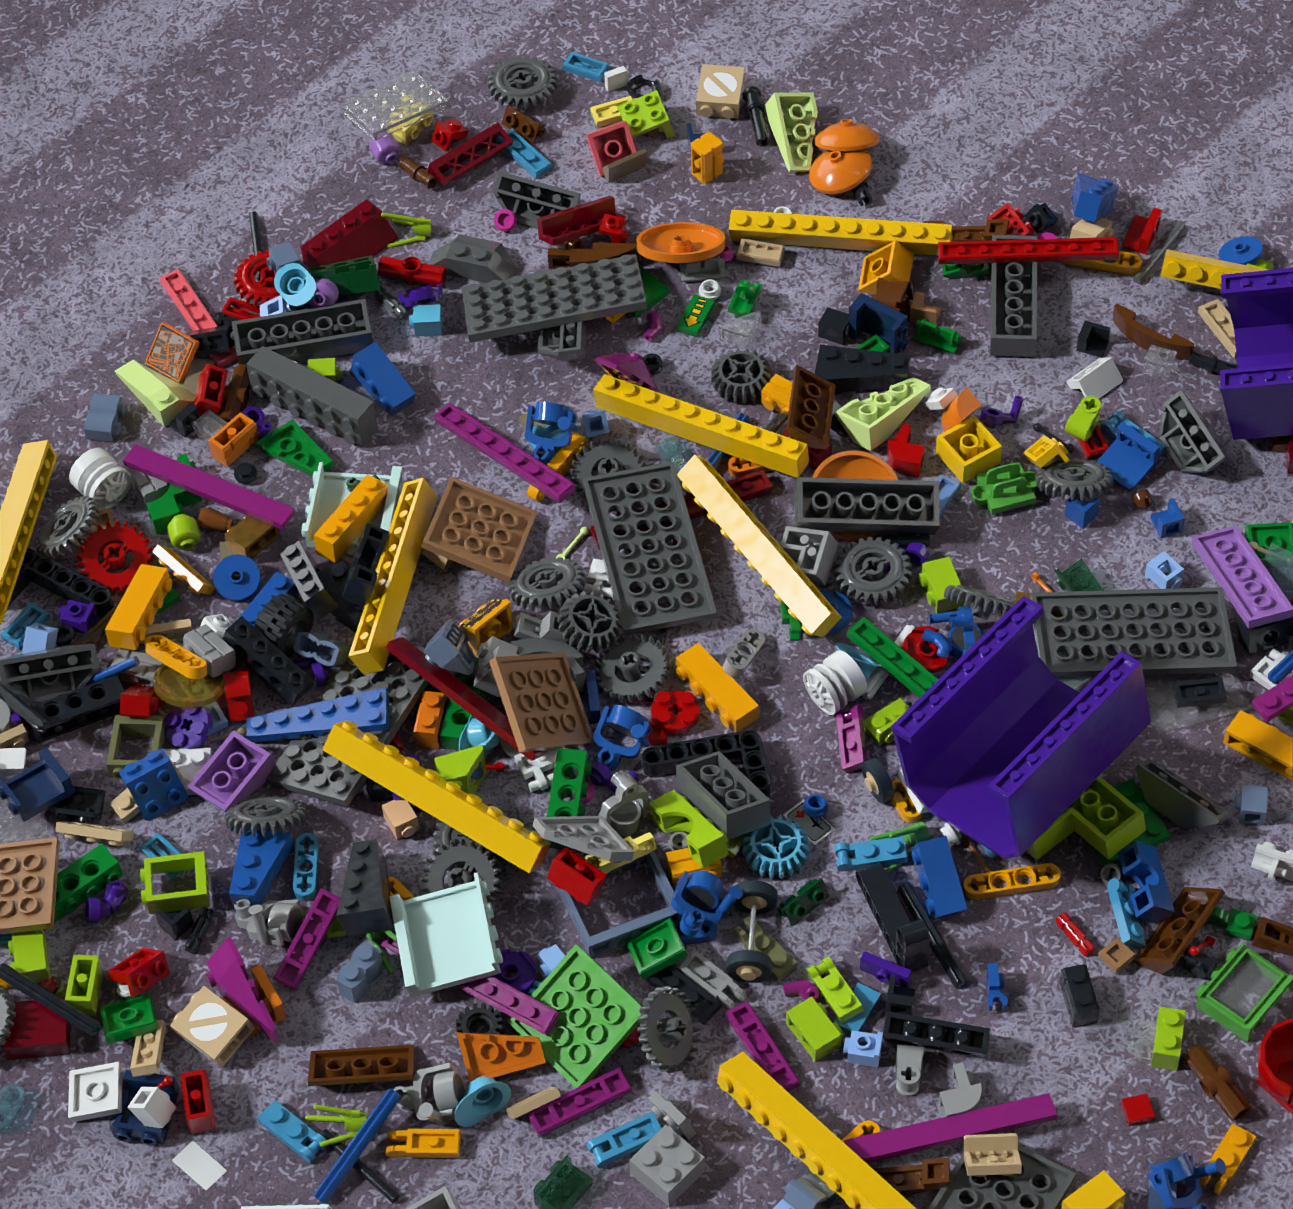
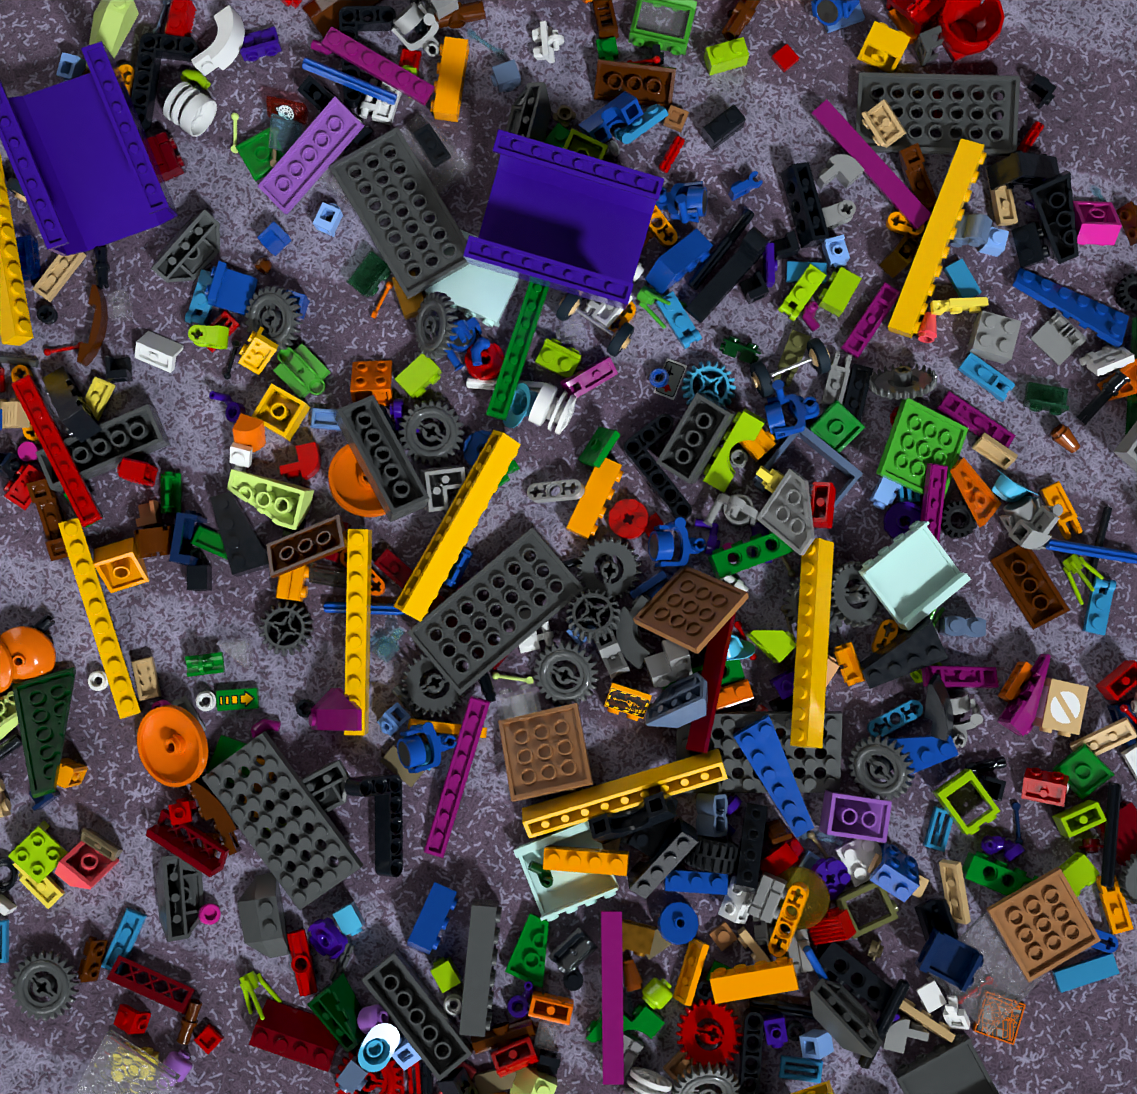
camera: 120 degrees left, 30 degrees up
light grey plate [648,1091,696,1140] -> none
none -> dark green wing [12,667,76,798]
none -> black bush [37,305,58,325]
none -> black wedge [42,366,102,443]
none -> red hinge [43,342,83,356]
none -> light yellow hinge [85,376,115,421]
none -> red brick [117,457,158,487]
none -> red tile [194,1023,224,1054]
none -> black beam [344,774,403,878]
none -> orange bracket [350,360,394,406]
none -> blue hinge [443,548,474,589]
none -> black axle [479,673,497,703]
none -> clear brick [495,683,542,720]
none -> black hinge [548,928,598,976]
none -> dark tan plate [553,105,576,127]
none -> green plate [577,427,620,468]
none -> blue piece [655,181,707,224]
none -> medium nougat plate [709,921,737,951]
none -> black panel [739,271,769,304]
none -> reddish brown slope [764,818,792,844]
none -> light orange hinge [833,642,865,686]
none -> dark tan plate [867,940,884,961]
none -> dark brown slope [879,232,920,278]
none -> coral cone [917,312,937,343]
none -> black slope [924,673,954,741]
none -> light yellow hinge [930,297,989,315]
none -> dark azure tile [943,259,982,298]
none -> light grey brick [1008,505,1060,549]
none -> dark blue hinge [1011,802,1023,845]
none -> dark orange cone [1050,424,1081,453]

